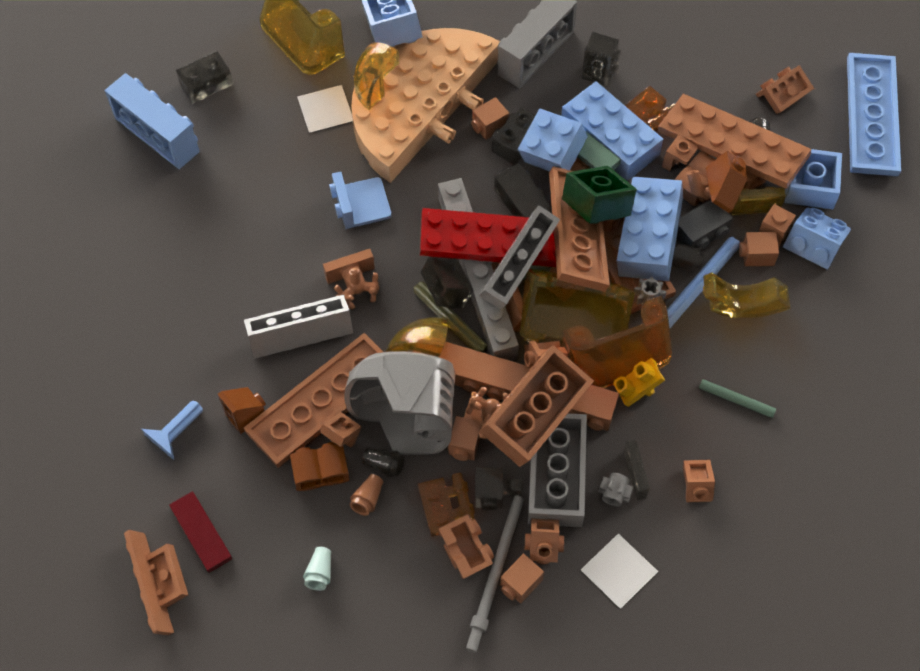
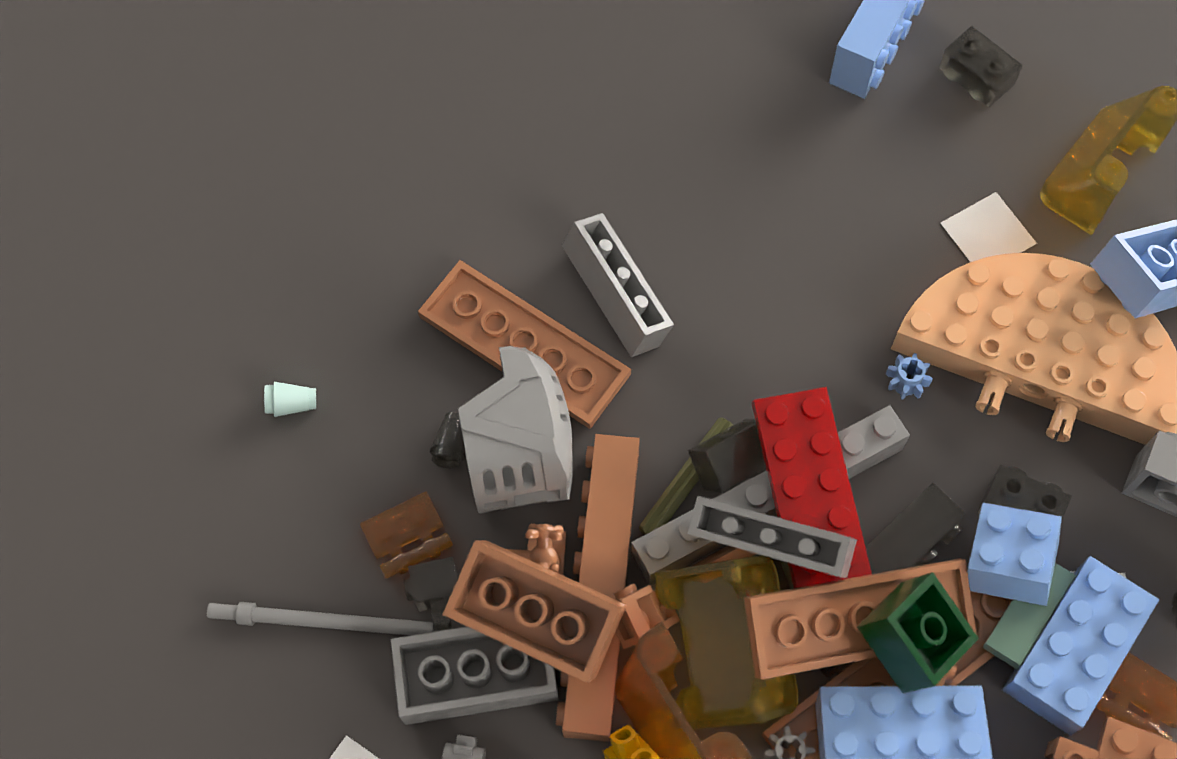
camera: 80 degrees right, 5 degrees up
nougat bracket [124,530,188,635] -> none
light blue piece [141,401,203,460] -> none
dark red tile [169,491,233,573] -> none
dark orange slope [217,387,266,434] -> none
dark orange brick [290,442,350,491] -> none
nougat bracket [320,412,362,447] -> none
nougat piece [323,249,379,310] -> none
light blue bracket [329,172,391,229] -> none
nougat cone [350,474,384,516] -> none
clear yellow brick [353,42,399,110] -> none
clear yellow brick [385,317,448,357] -> none
nougat cylinder [438,514,494,579] -> none
nougat brick [448,416,482,461] -> none
nougat brick [471,97,509,140] -> none
nougat brick [500,553,544,604] -> none
nougat brick [524,518,564,564] -> none
none -> light blue gear [886,353,933,400]

